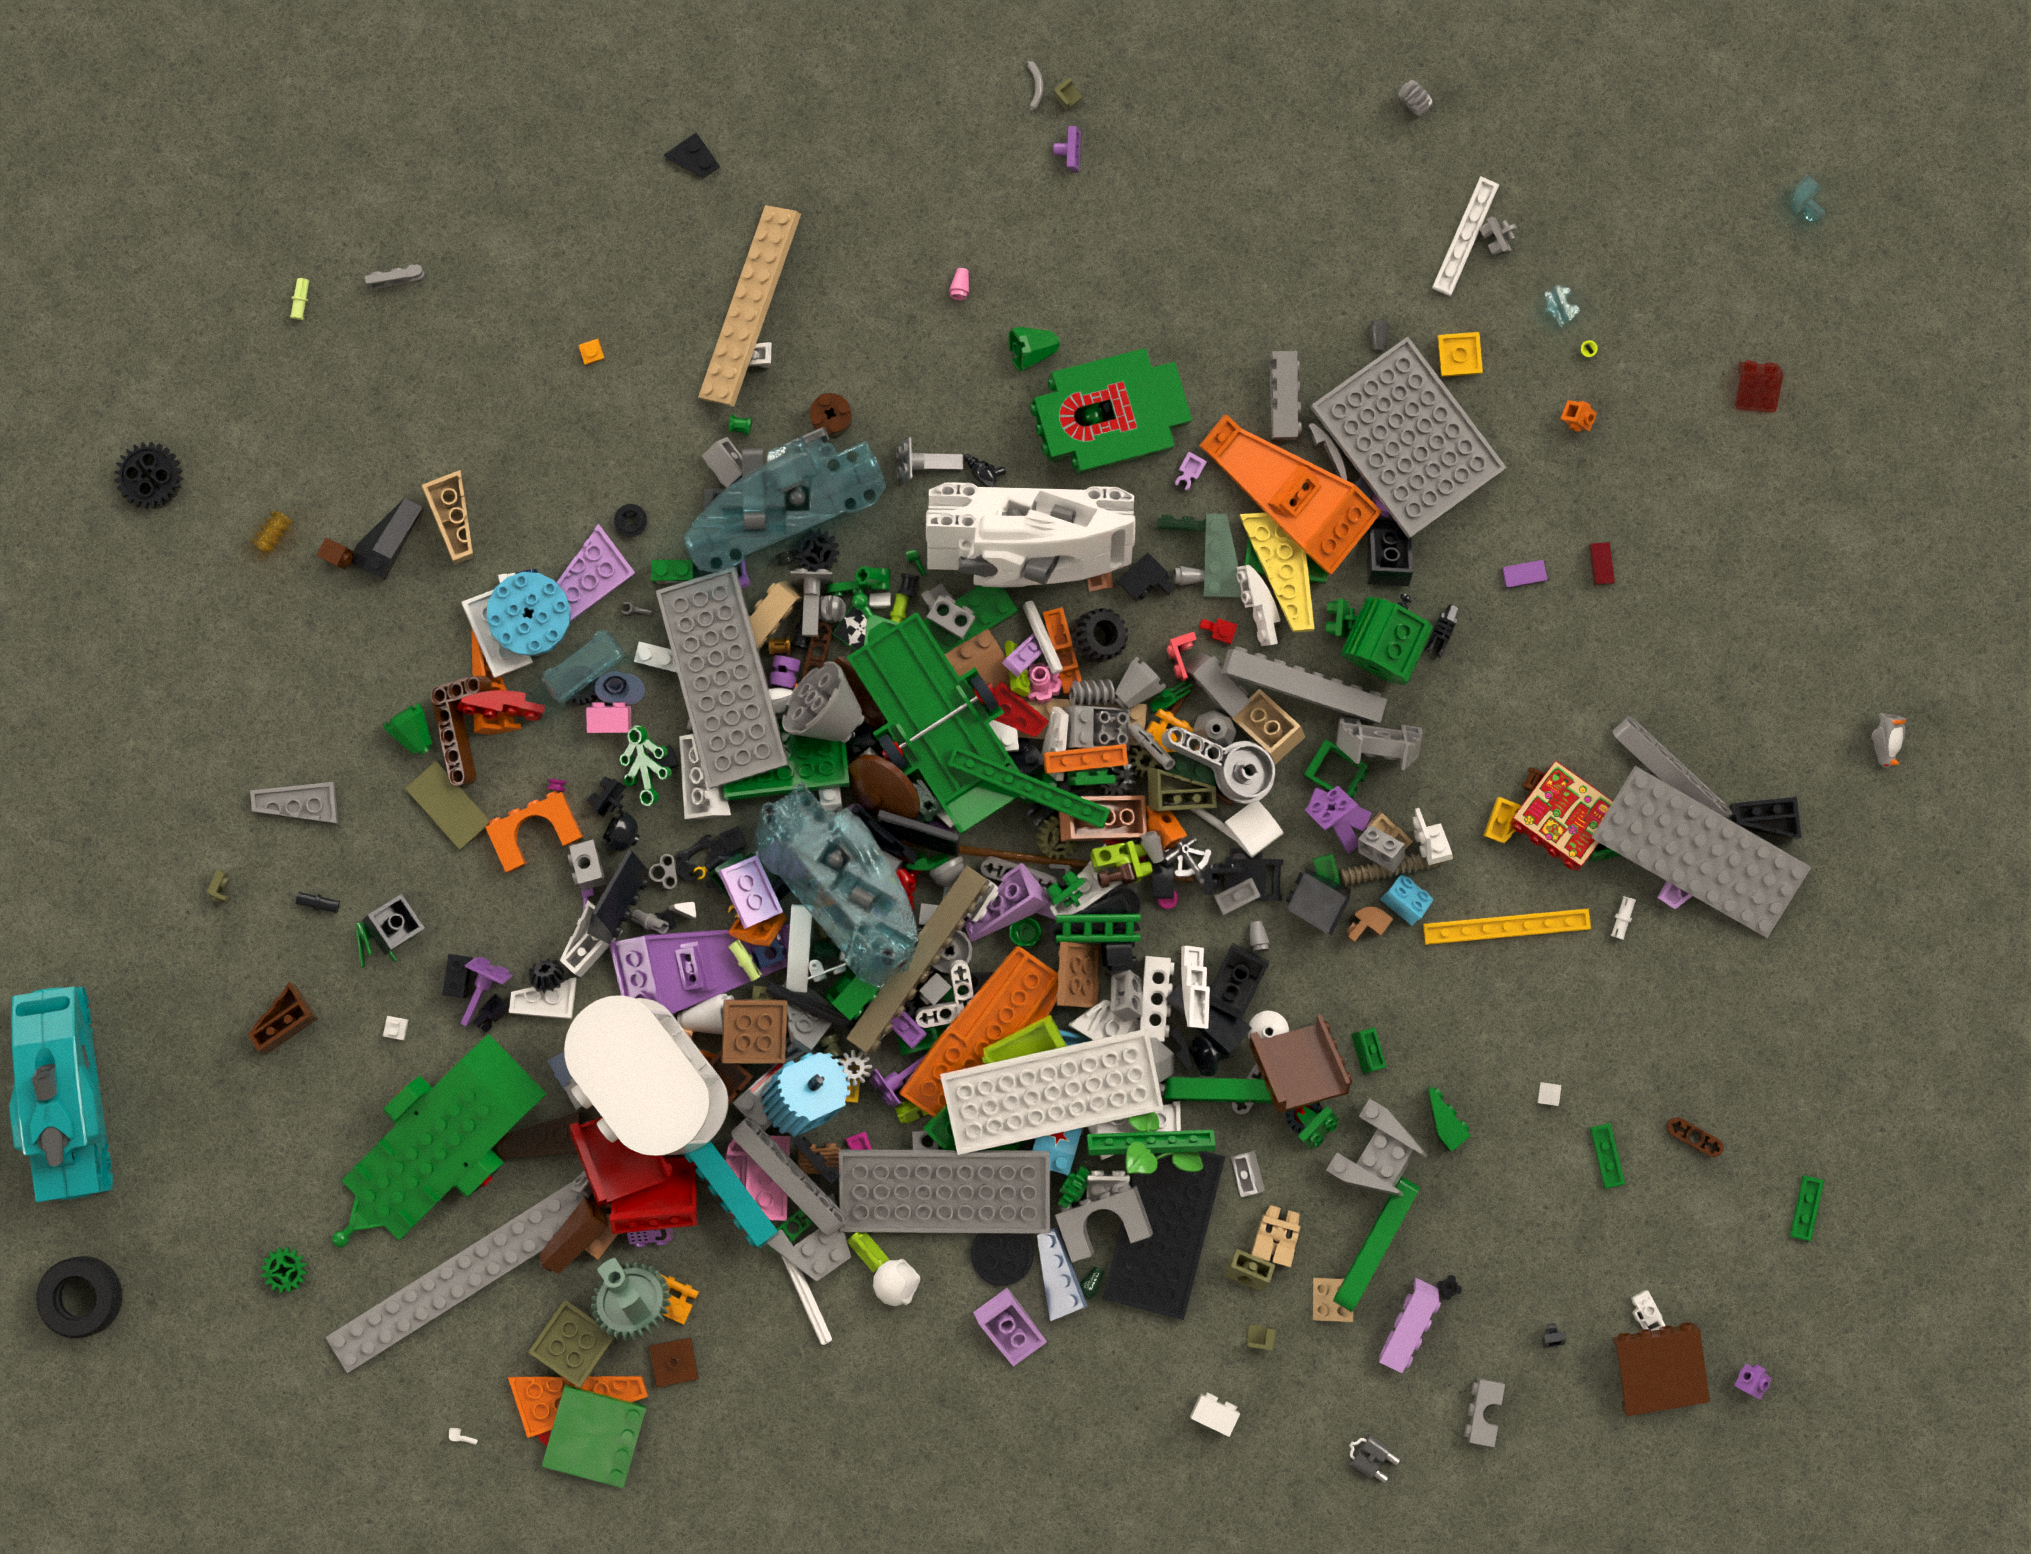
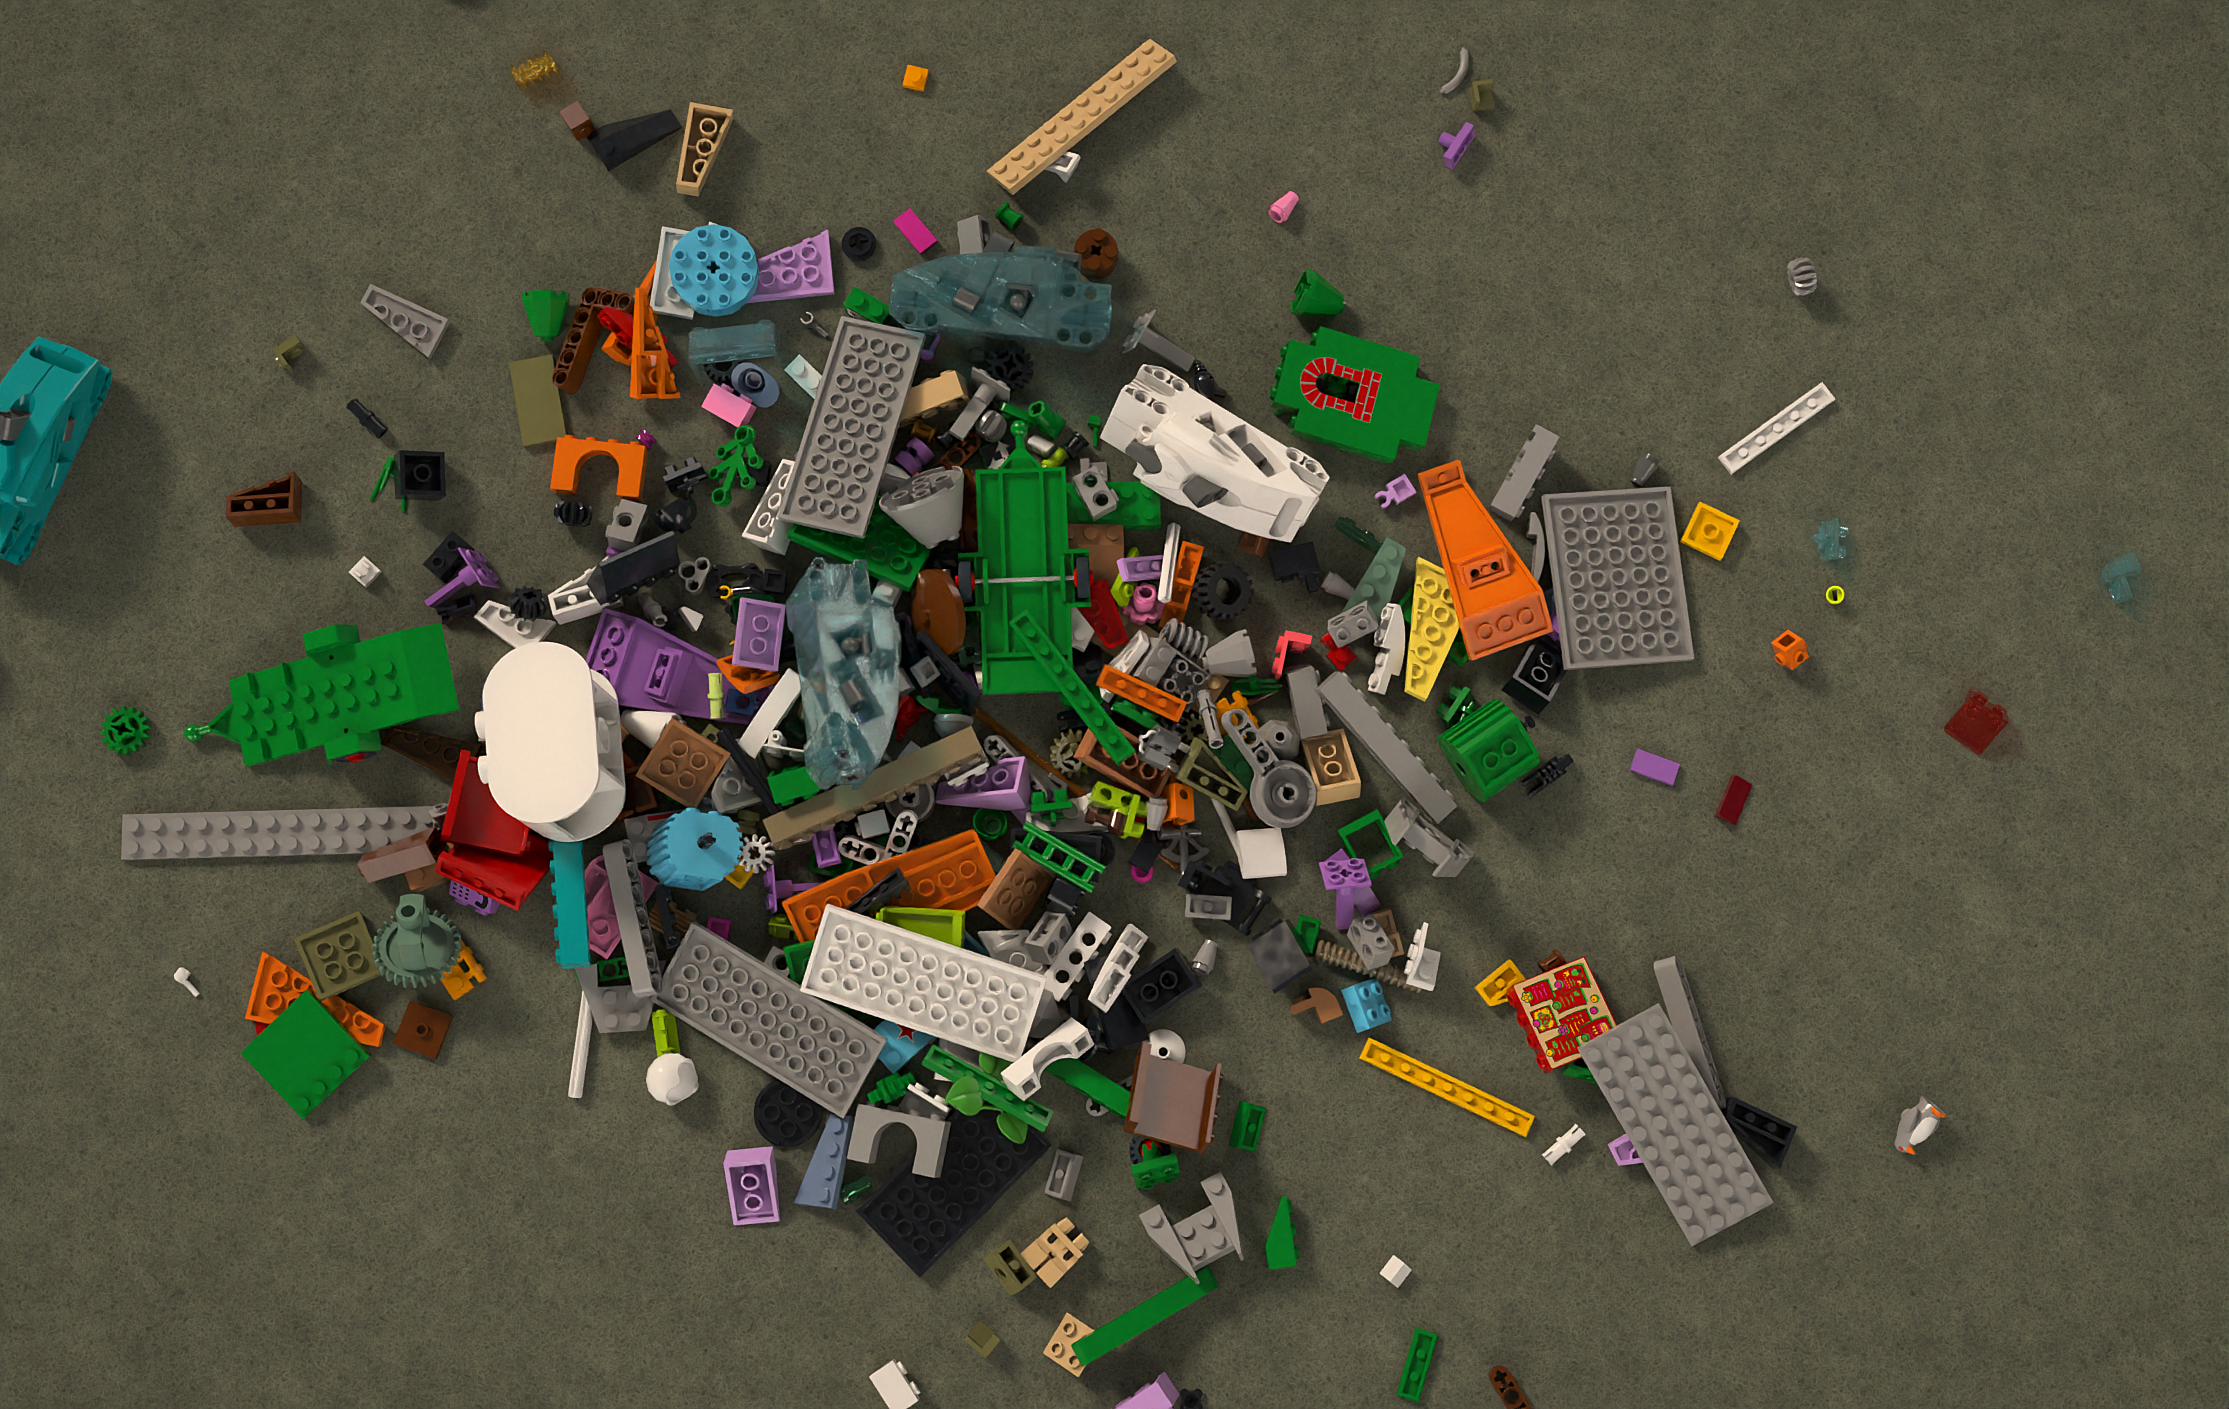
camera: 30 degrees right, 5 degrees down
light grey hips [1479,216,1517,255] -> none
none -> black gear [553,501,592,527]
none -> orange wedge [630,287,680,399]
none -> black plate [844,867,911,919]
none -> dark pink tile [893,208,938,256]
none -> light grey tile [910,656,940,687]
none -> white arch [1001,1017,1094,1101]
none -> dark grey piece [1138,725,1191,773]
none -> light grey brick [1328,600,1378,648]

